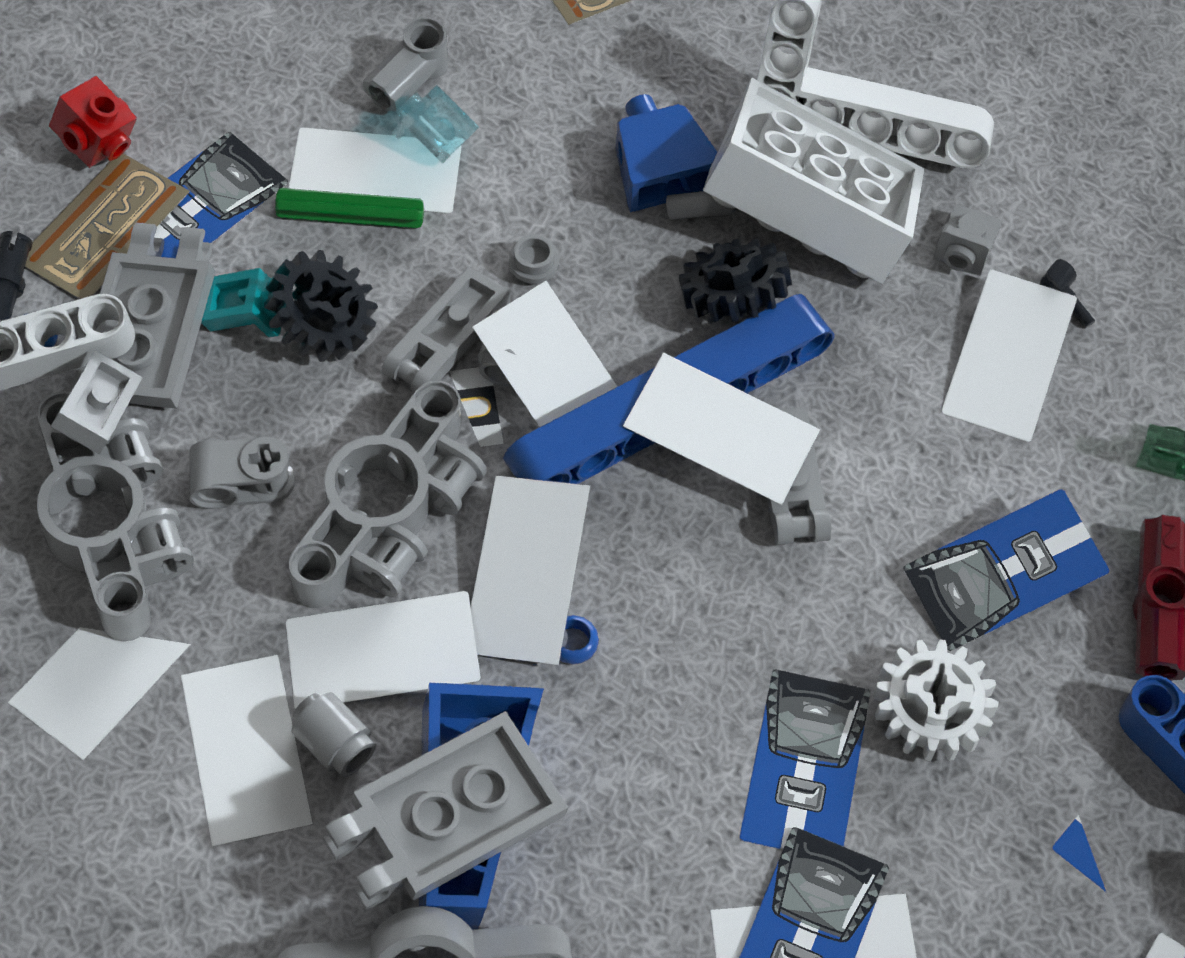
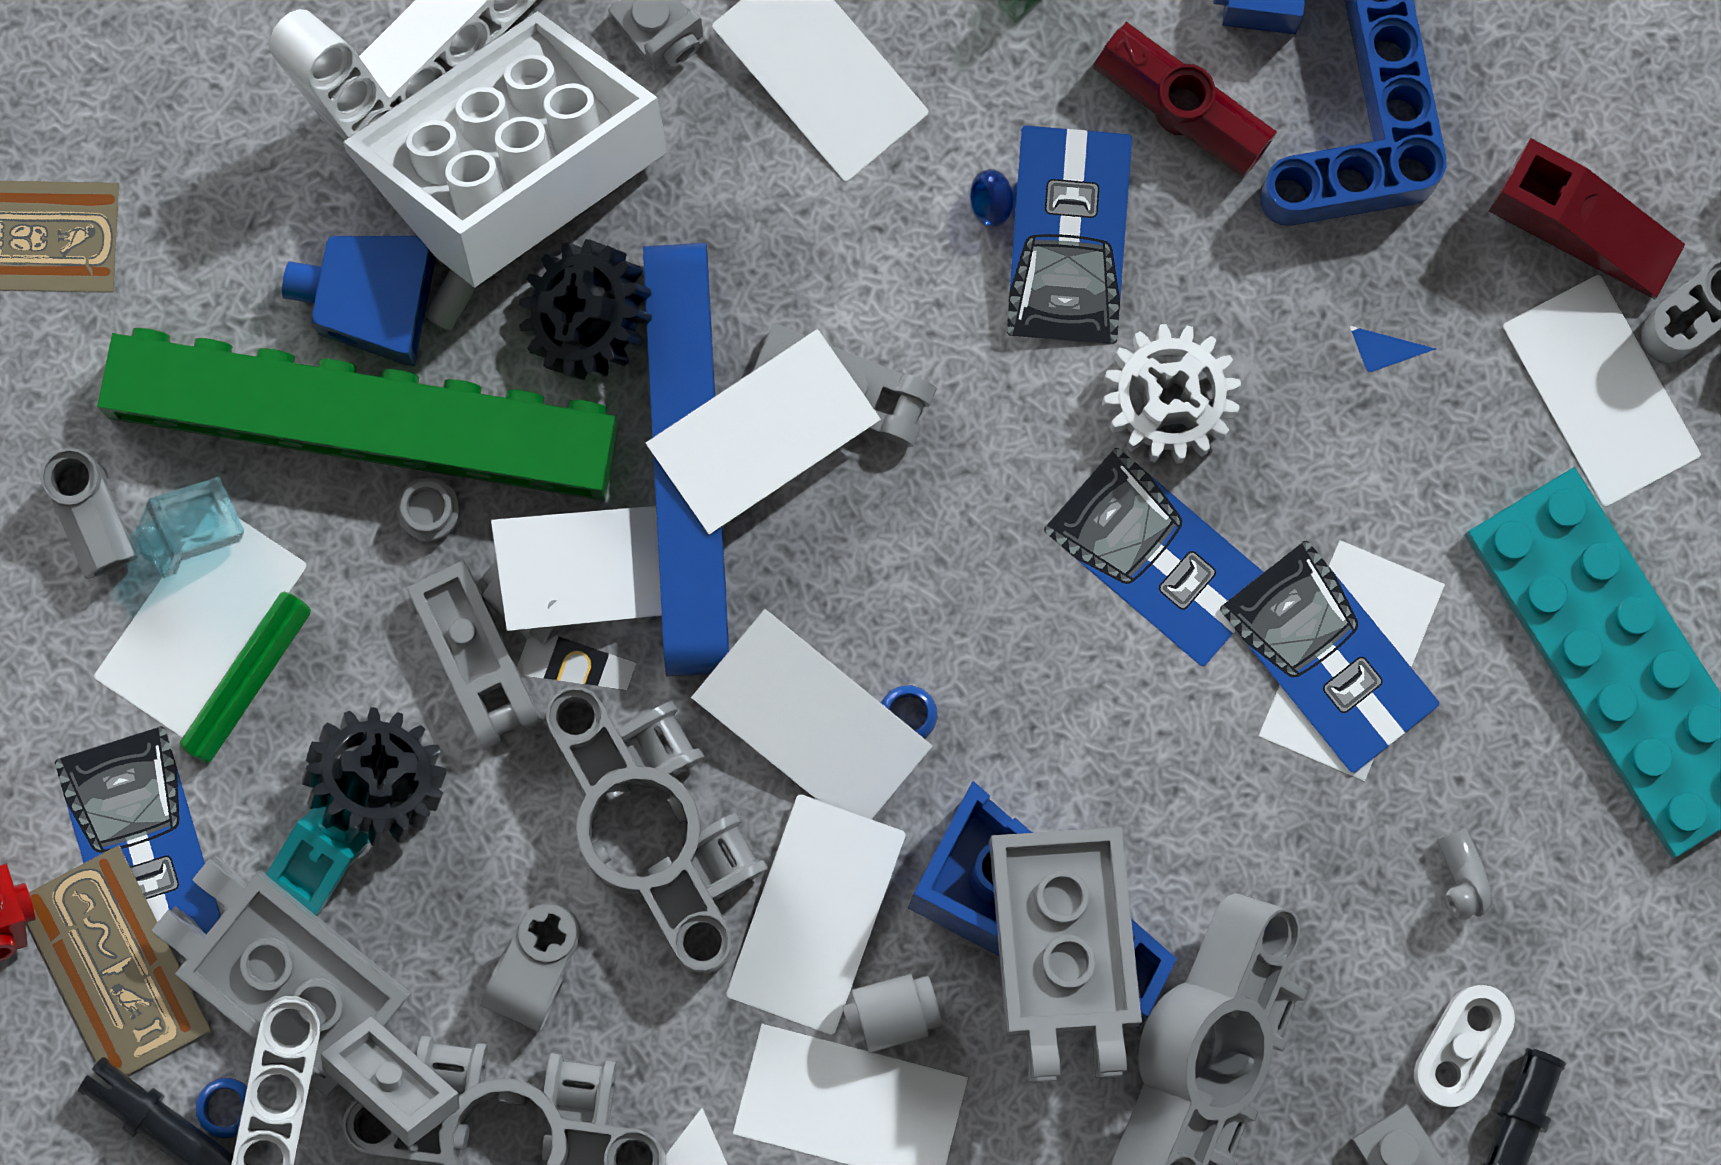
camera: 60 degrees left, 20 degrees up
none -> green brick [97,328,619,501]
none -> clear blue piece [970,169,1013,227]

